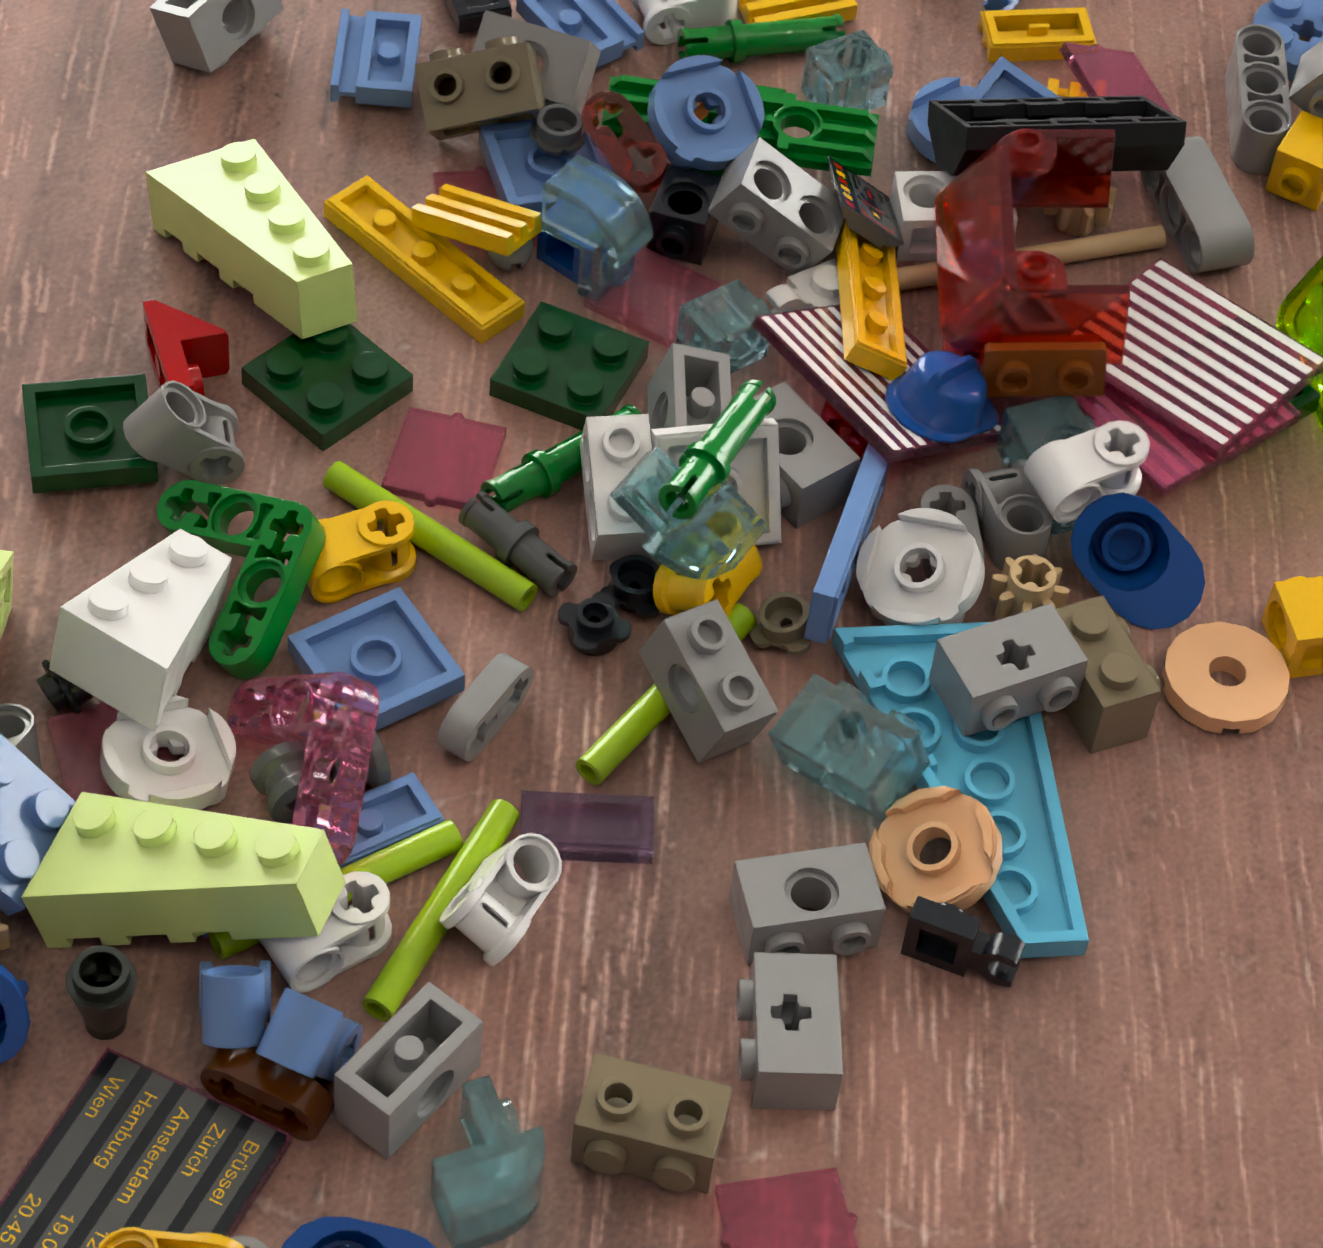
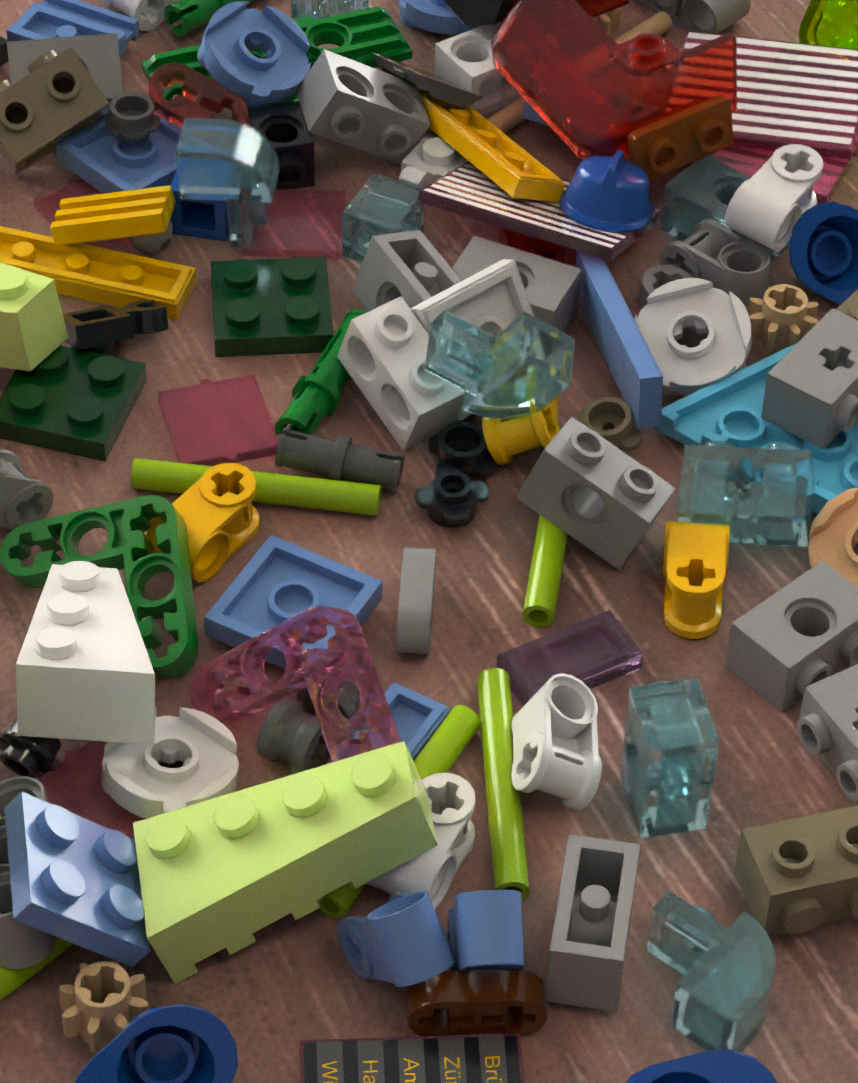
camera: 25 degrees left, 5 degrees down
pearl dark grey cone [65,946,137,1040] -> none
green pin [658,379,776,520] -> none
none -> black plate [63,300,169,354]
none -> clear light blue brick [620,678,719,838]
none -> yellow piece [662,521,730,639]

